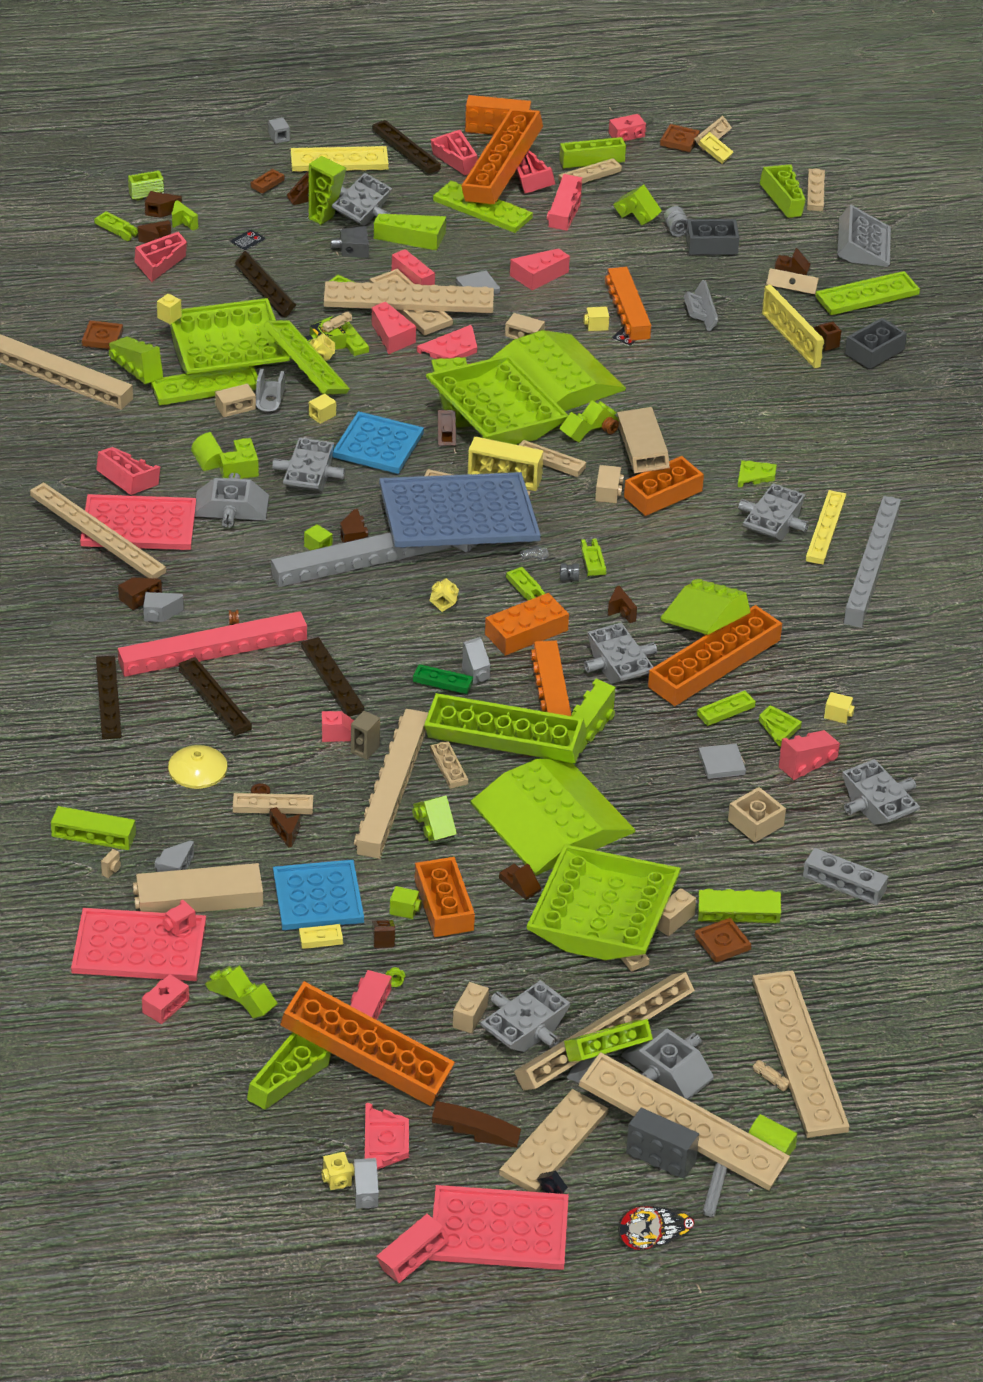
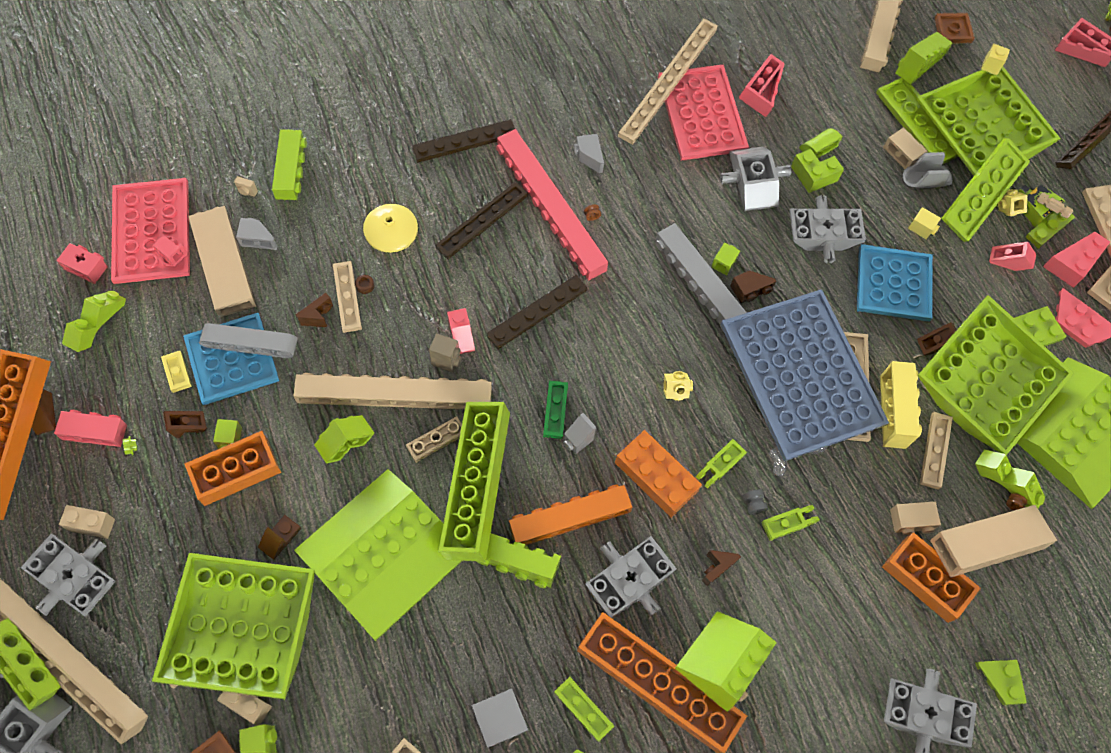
camera: 75 degrees right, 25 degrees up
reddish brown slope [118,577,162,610] -> none
none -> light grey beam [199,323,297,358]
none -> coral slope [989,242,1036,271]

